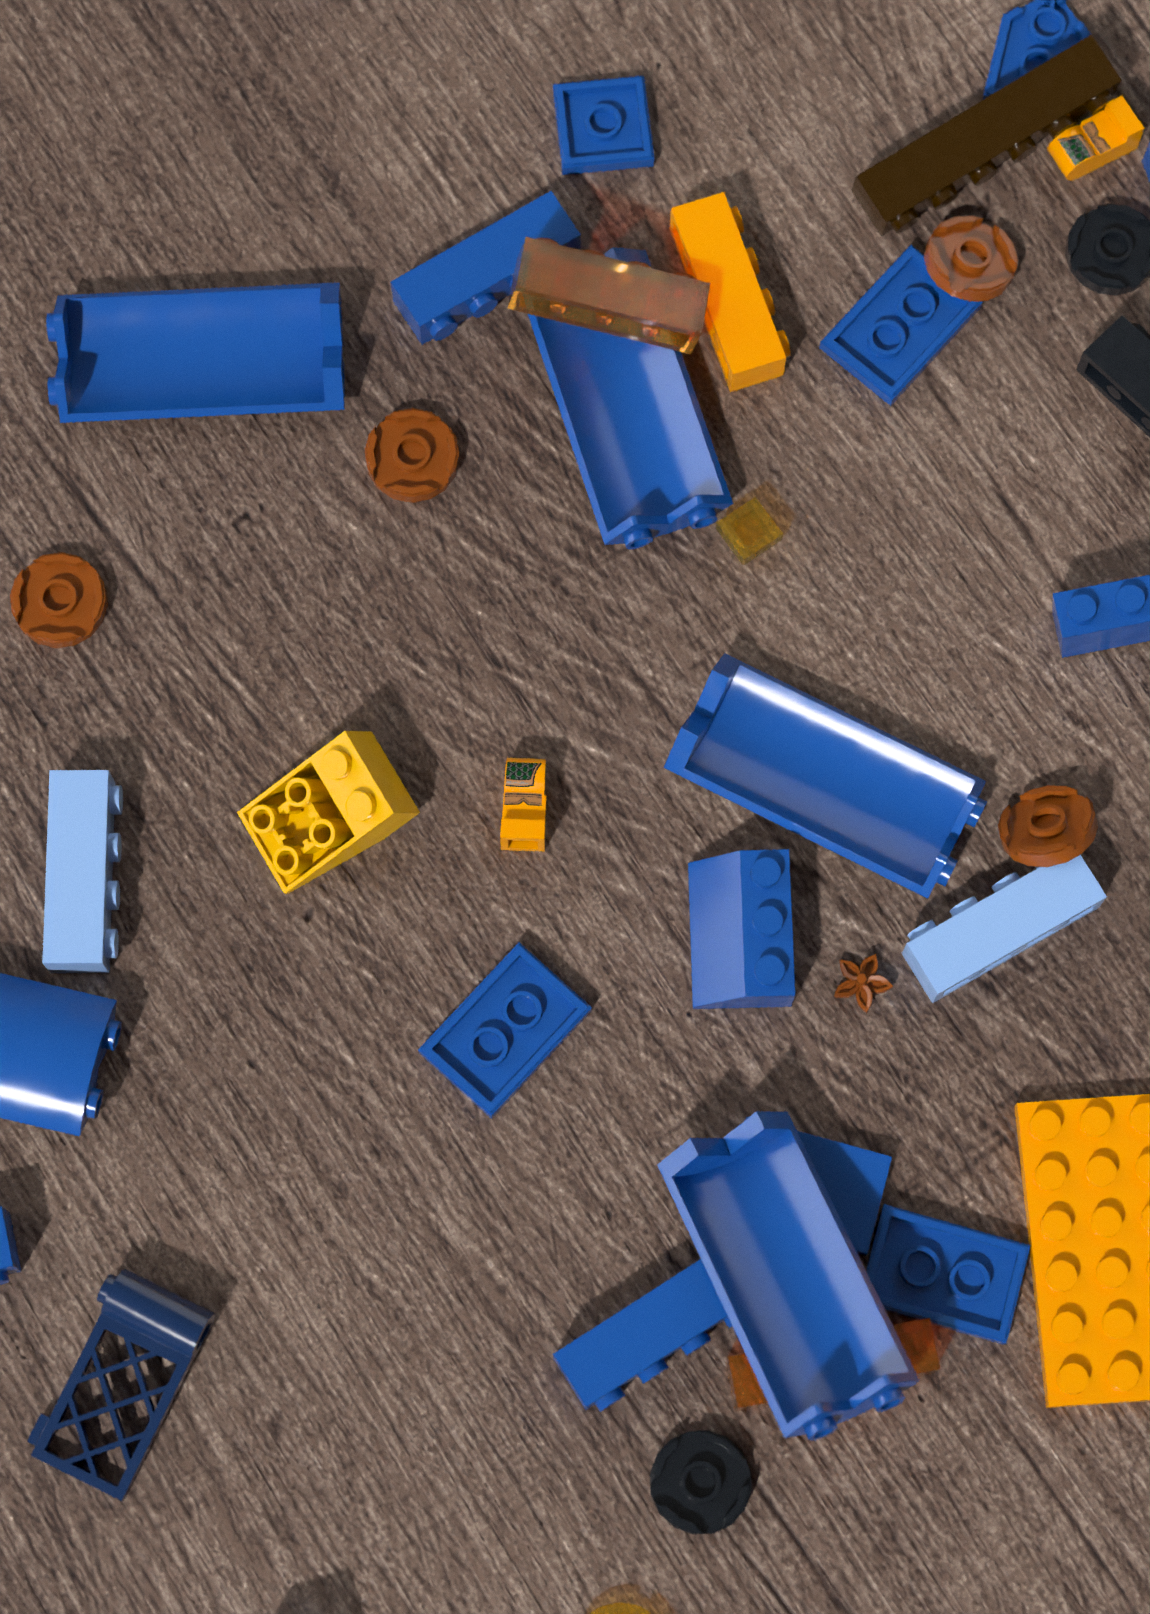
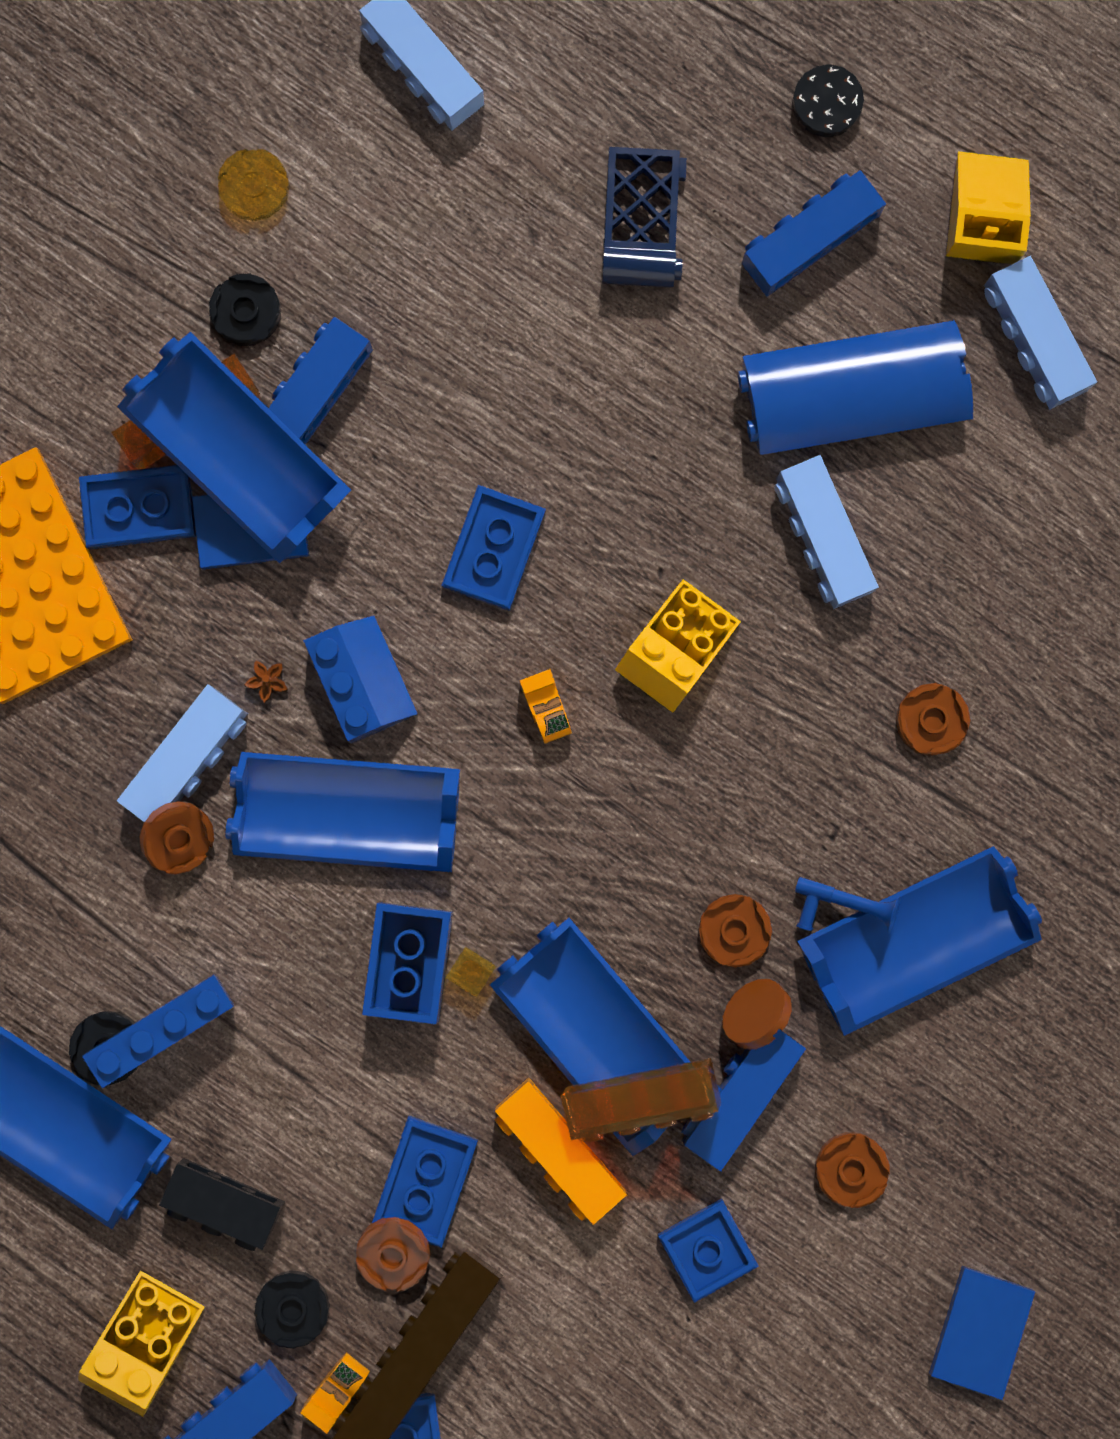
camera: 155 degrees right, 10 degrees up
none -> blue brick [362,902,453,1024]
none -> dark orange tile [723,979,792,1049]
none -> blue piece [795,877,901,933]
none -> dark orange tile [815,1132,890,1208]

